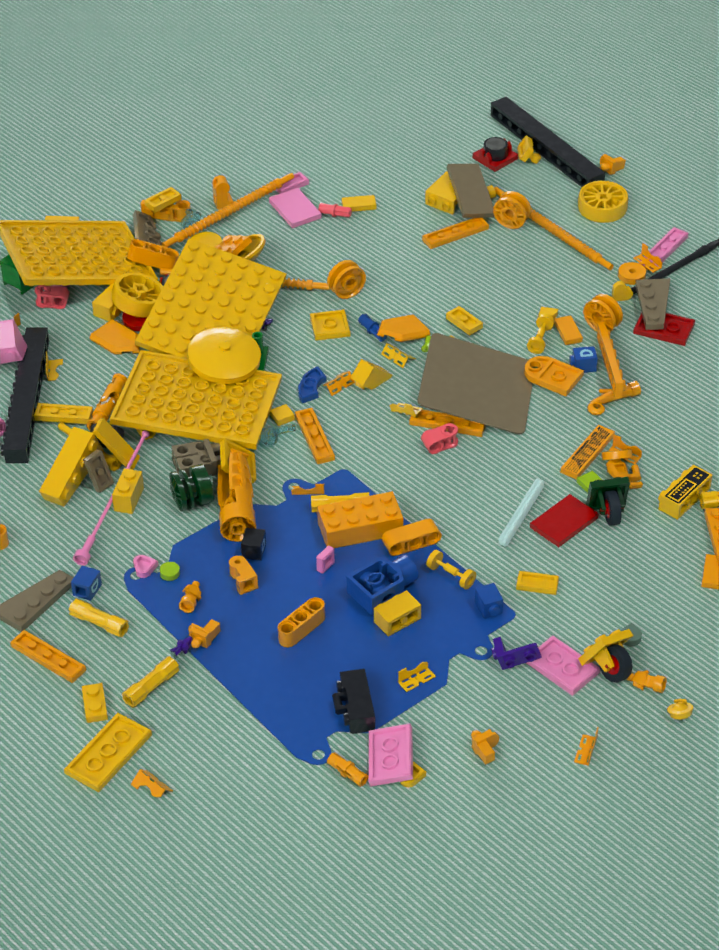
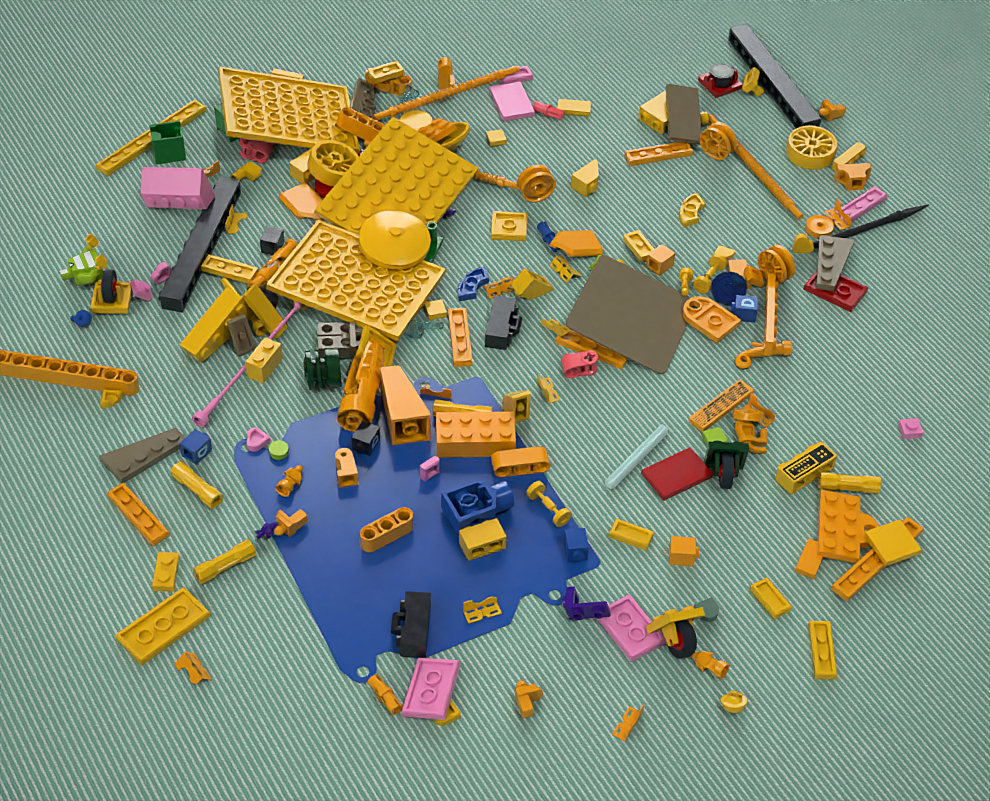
camera: 10 degrees right, 5 degrees up
none -> yellow piece [230,161,262,182]
none -> black brick [260,226,285,255]
none -> light orange slope [380,365,430,445]
none -> piece [485,295,522,350]
none -> yellow tile [486,129,507,147]
none -> yellow slope [503,390,531,423]
none -> yellow piece [537,375,560,403]
none -> yellow slope [571,159,598,197]
none -> light orange brick [646,244,675,276]
none -> light orange brick [669,536,699,567]
none -> yellow tile [679,193,706,228]
none -> yellow piece [679,267,694,296]
none -> clear blue tile [711,271,747,306]
none -> light orange tile [744,265,765,288]
none -> yellow tile [749,577,792,620]
none -> yellow piece [832,142,866,171]
none -> light orange brick [834,163,871,191]

